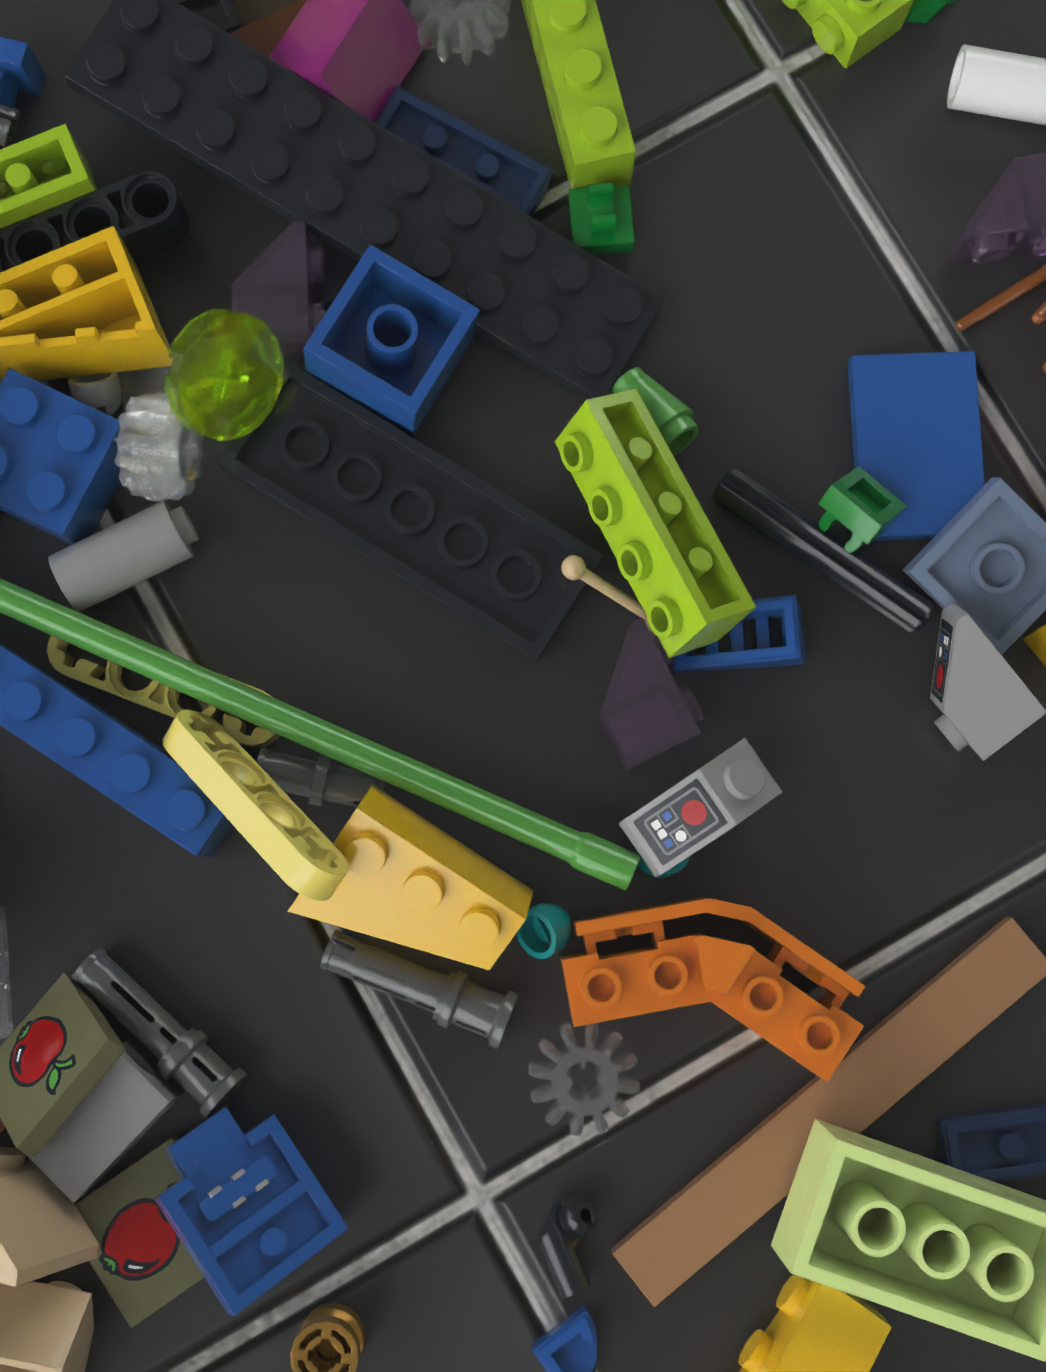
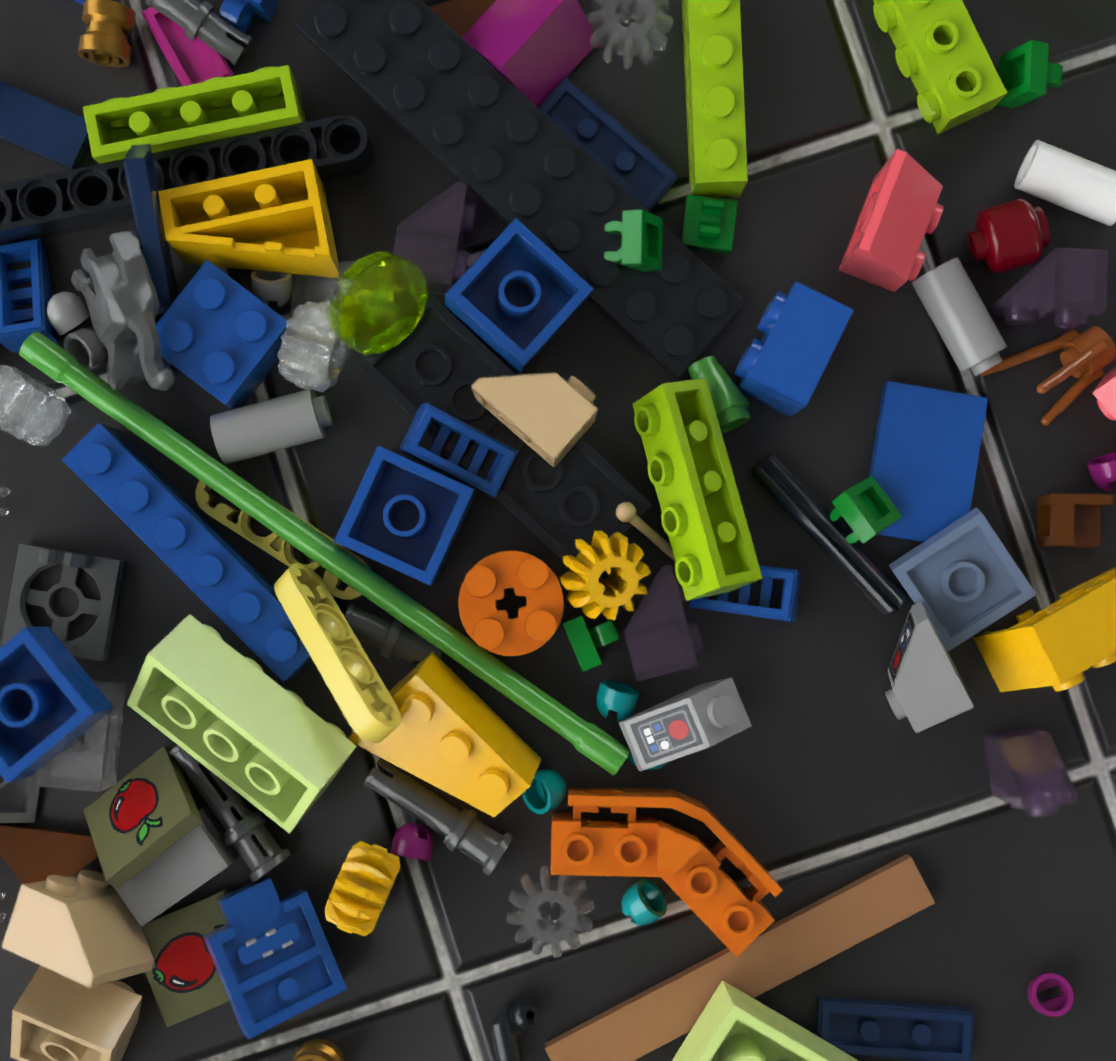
camera: 10 degrees right, 5 degrees up
none -> yellowish green brick [127,614,356,834]
none -> yellow gear [324,841,401,937]
none -> blue brick [334,446,477,586]
none -> magenta hinge [390,822,434,861]
none -> blue slope [398,403,518,497]
none -> orange brick [458,551,564,656]
none -> tan slope [471,373,598,468]
none -> yellow gear [559,530,651,620]
none -> green tile [562,615,620,672]
none -> teal hinge [596,680,640,721]
none -> green tile [604,210,663,272]
none -> teal hinge [621,879,667,925]
none -> blue brick [734,281,854,418]
none -> coral slope [838,149,944,292]
none -> light grey brick [911,257,1007,376]
none -> dark red head [967,199,1050,273]

